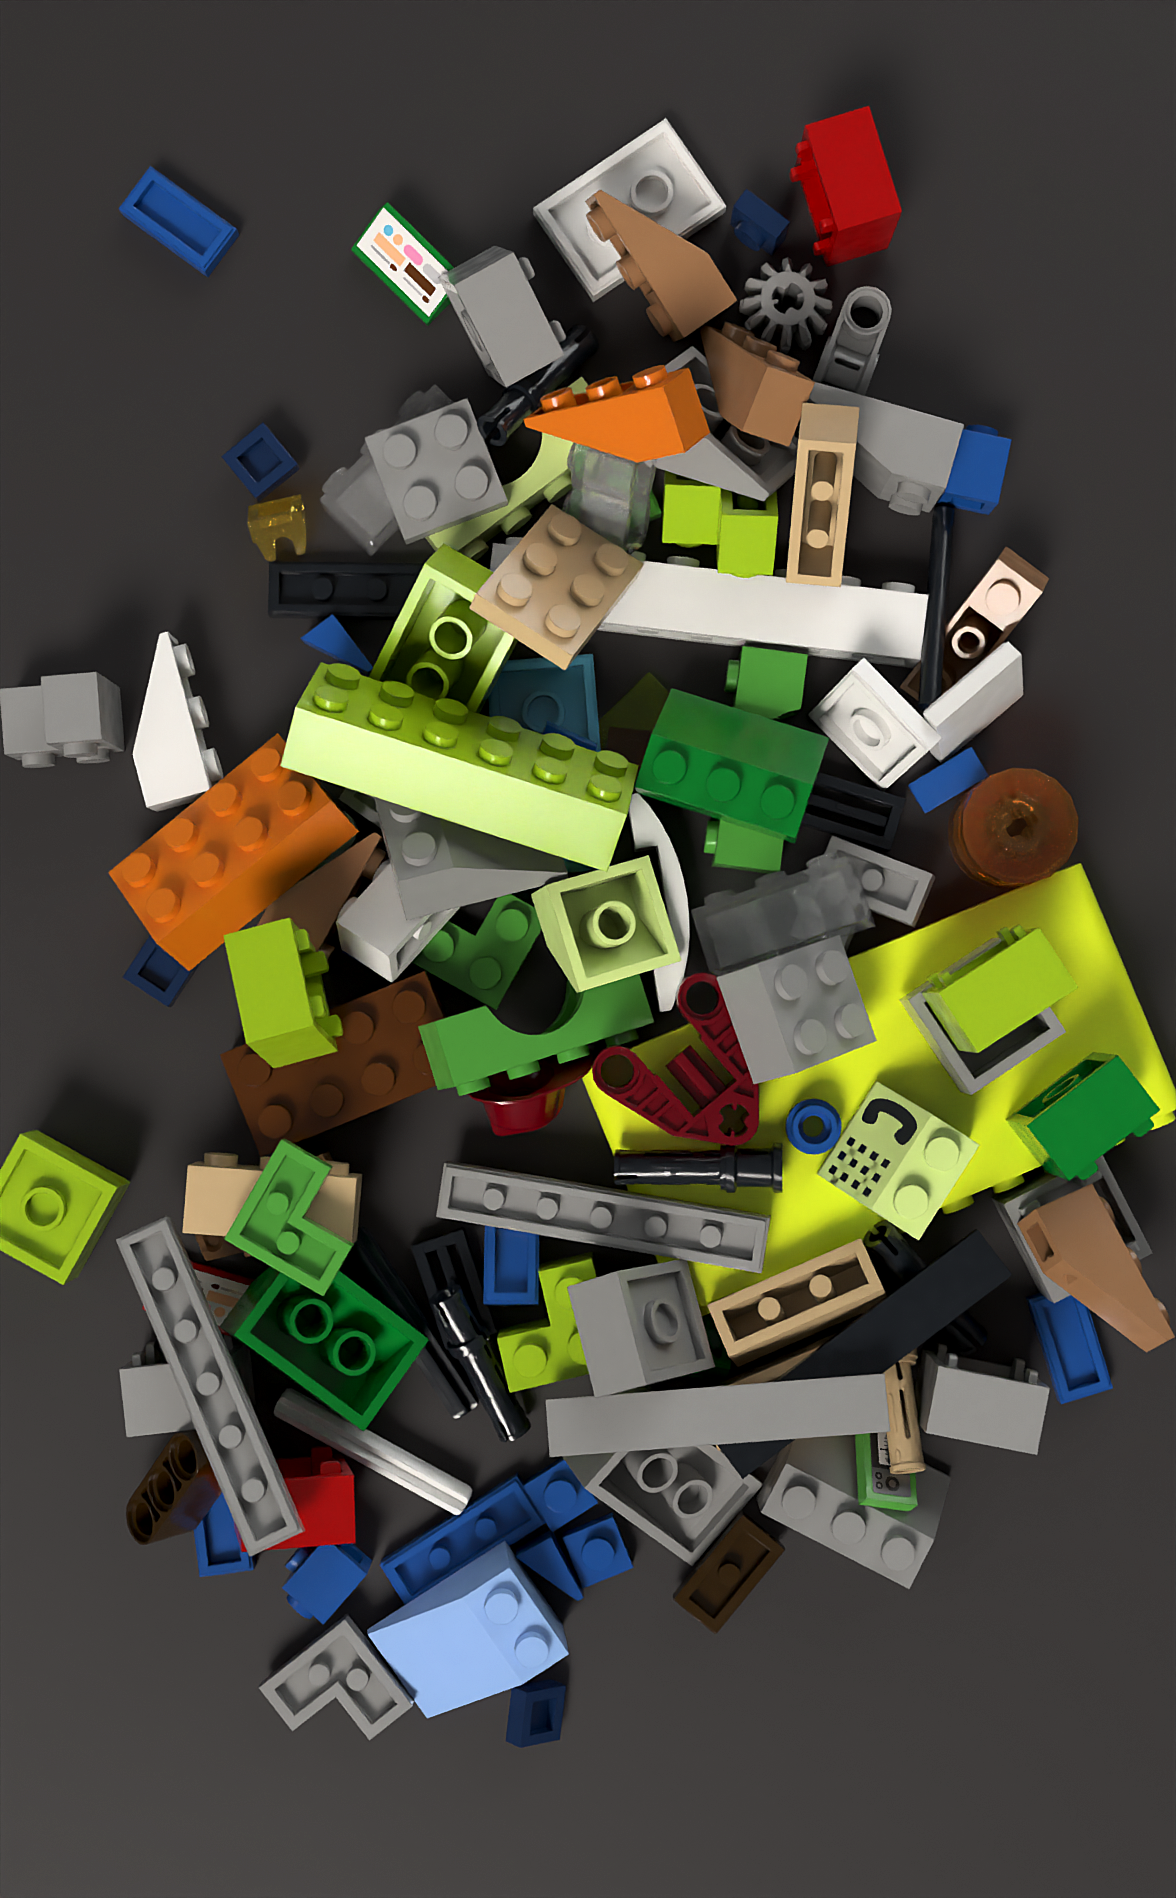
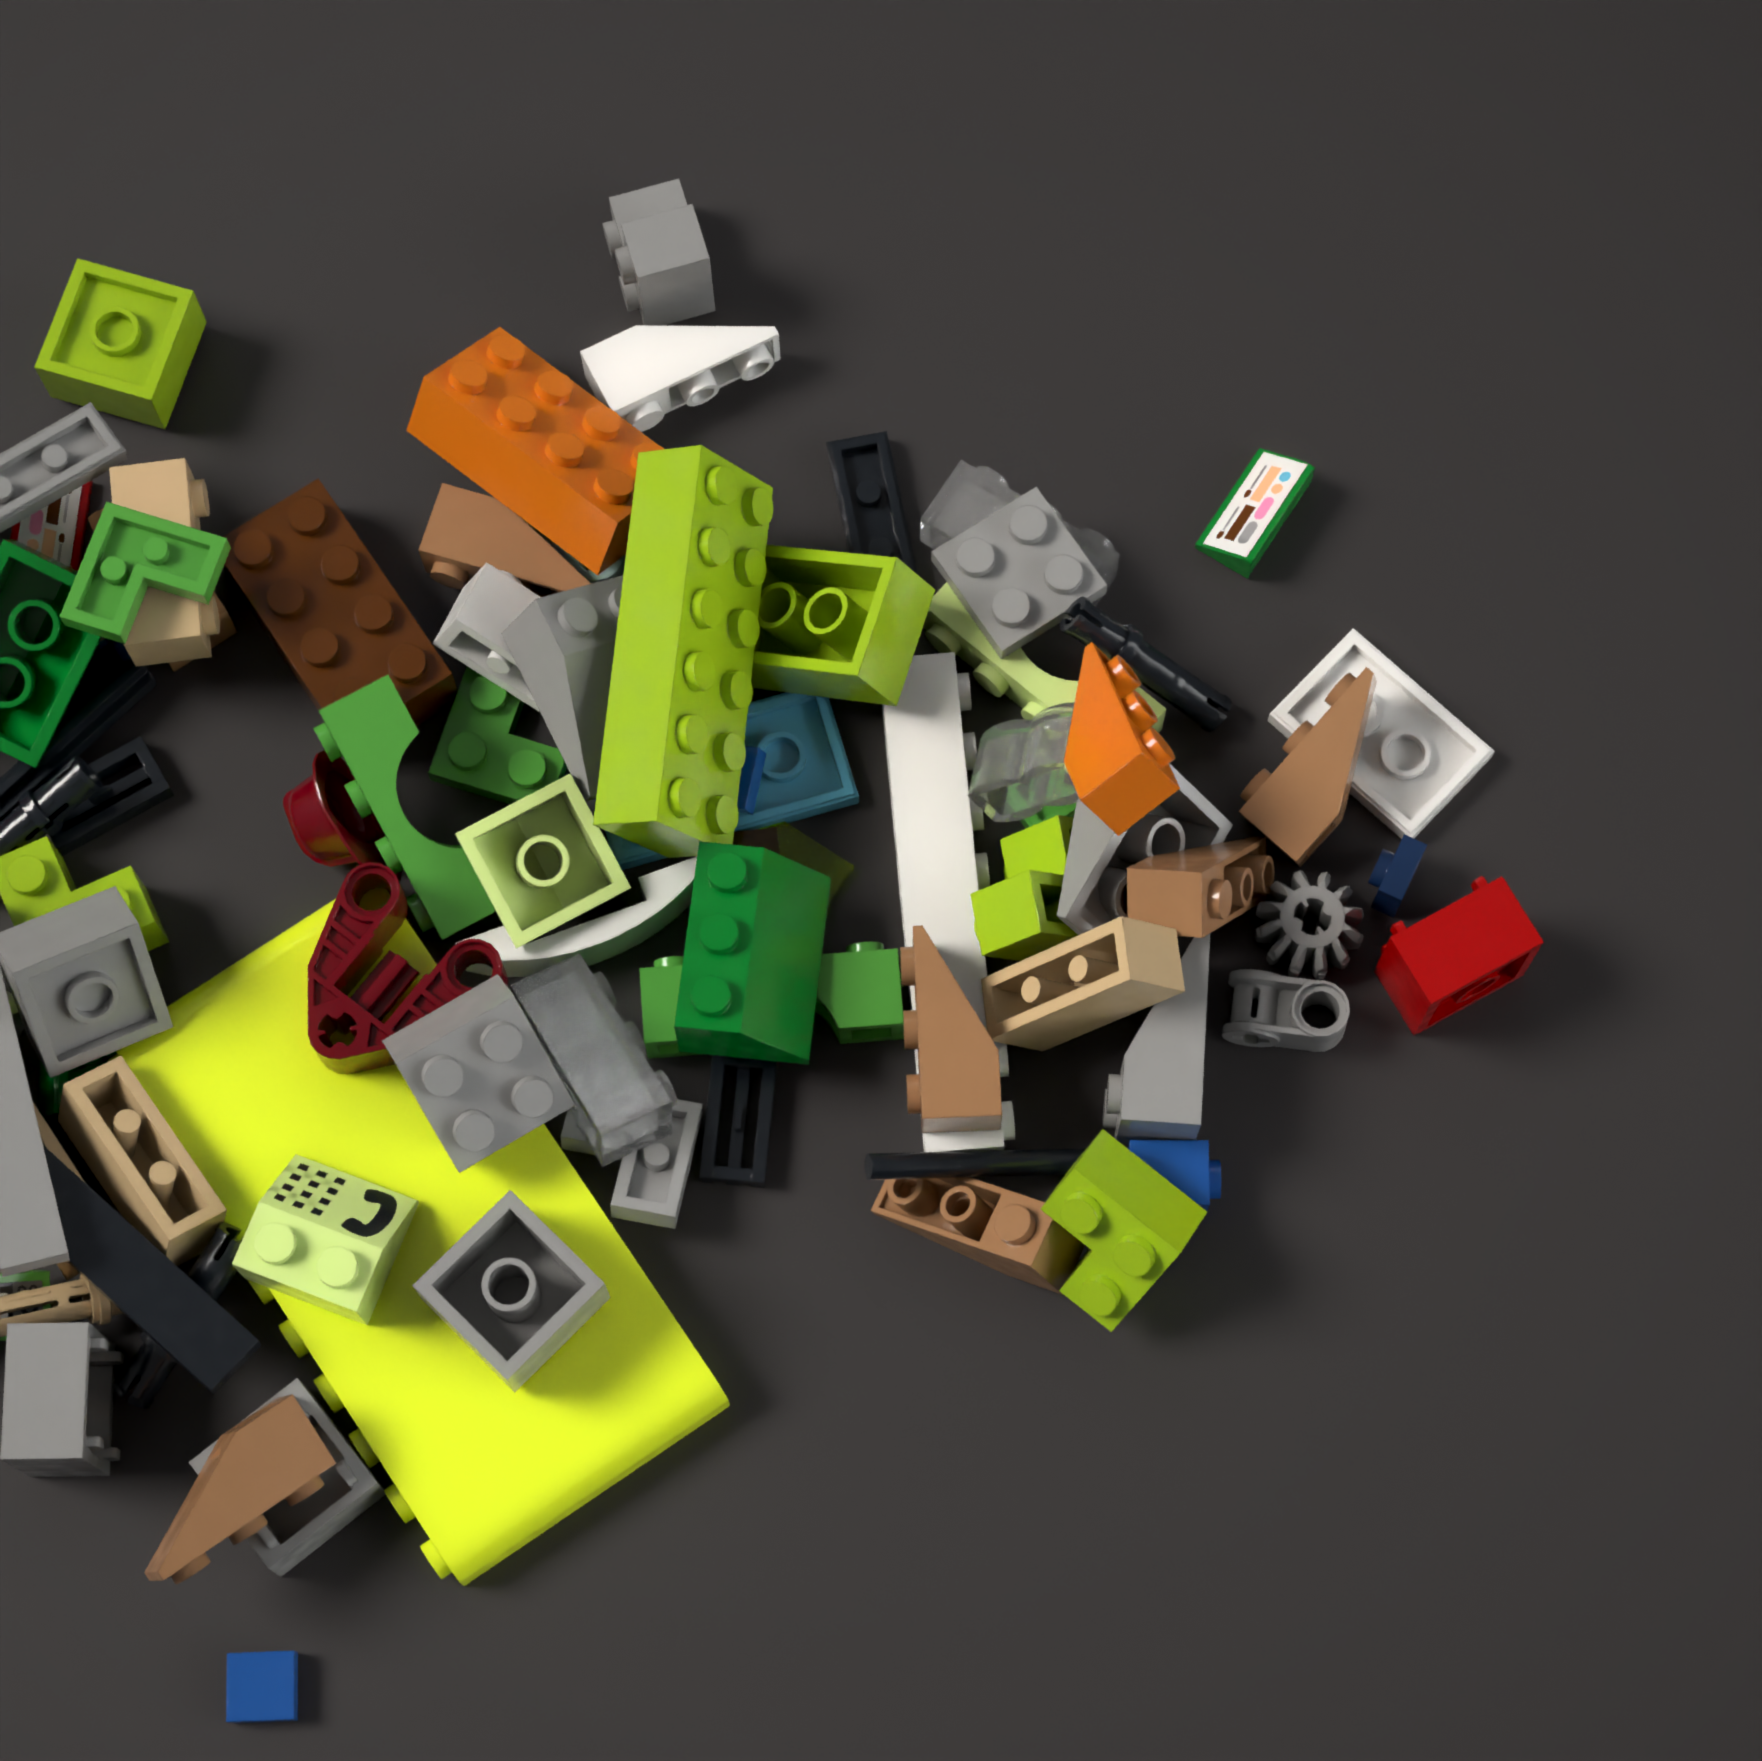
camera: 75 degrees right, 15 degrees down
blue tile [119,166,239,278] -> none
dark blue plate [123,935,201,1007] -> none
dark blue plate [221,423,300,503] -> none
lime container [223,917,343,1068] -> none
clear yellow tile [247,494,306,561] -> none
blue piece [300,614,373,676] -> none
light grey tile [436,1161,771,1273] -> none
light grey container [438,246,566,387] -> none
tan plate [469,504,644,670] -> none
blue tile [483,1225,539,1306] -> none
black pin [614,1143,782,1193] -> none
blue plate [785,1099,842,1155] -> none
white tile [808,658,942,792] -> none
blue piece [907,747,989,814] -> none
lime container [922,924,1078,1053] -> none
white tile [923,642,1024,764] -> none
clear orange wheel [947,768,1079,888] -> none
green container [1005,1052,1160,1181] -> none
blue tile [1026,1293,1113,1404] -> none
none -> medium nougat slope [900,925,1002,1133]
none -> lime brick [1041,1129,1207,1332]

